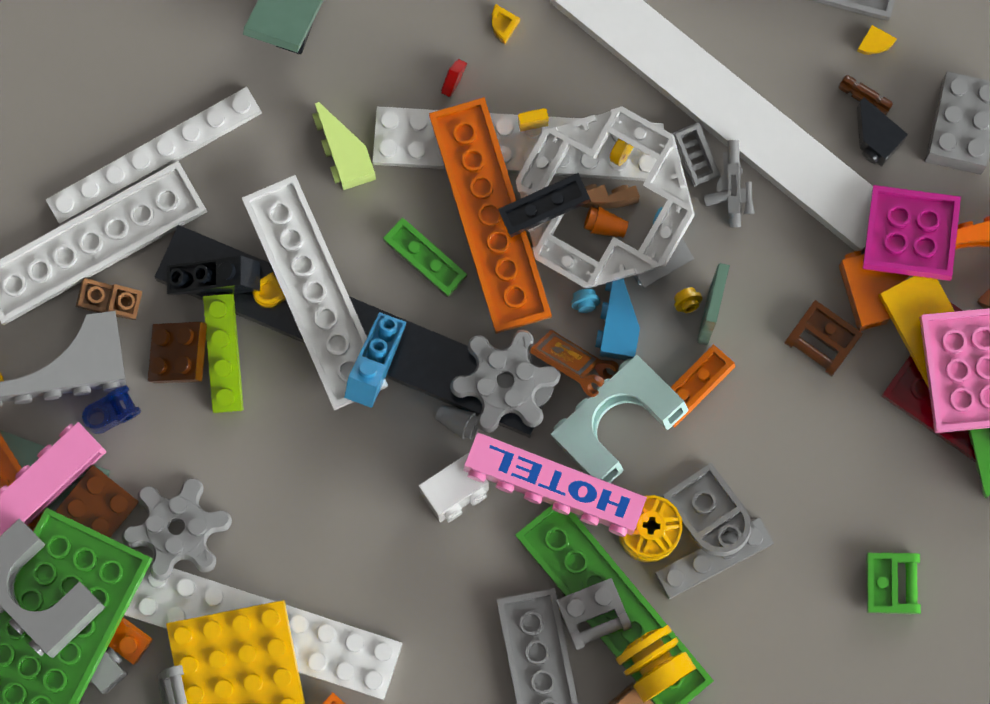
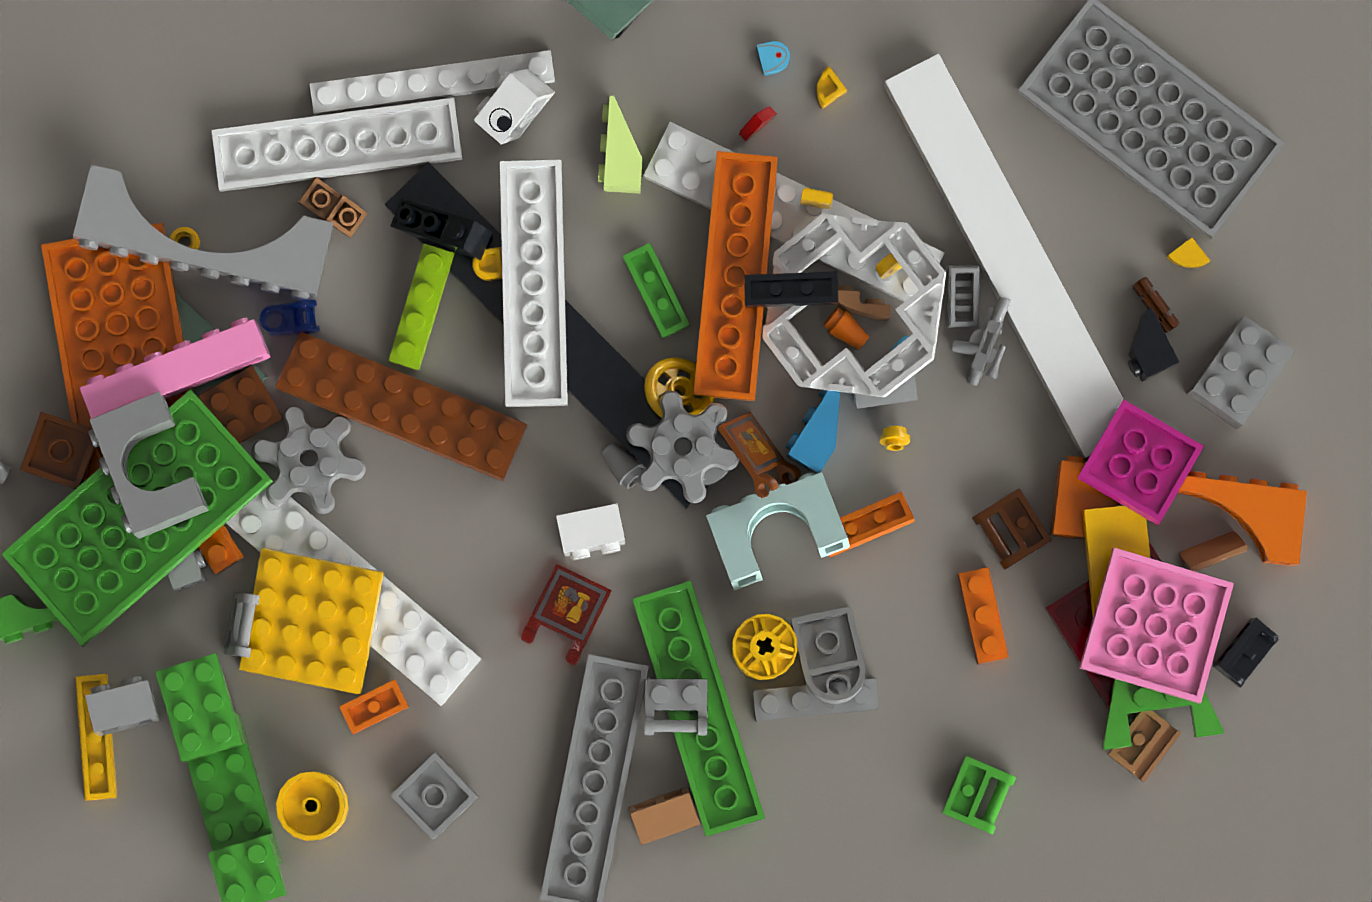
camera: 15 degrees right, 5 degrees up
reddish brown plate [148,322,207,383] -> none
dark azure slope [344,312,407,408] -> none
bright pink brick [463,432,647,537] -> none
medium azure plate [571,289,600,313] -> none
yellow wheel [615,625,696,703] -> none
sand green tile [697,263,730,345] -> none
none -> dark orange plate [276,332,527,482]
none -> white brick [474,68,555,144]
none -> clear red flag [521,564,612,665]
none -> yellow plate [644,357,714,418]
none -> medium azure tile [756,41,790,76]
none -> orange plate [957,567,1009,664]

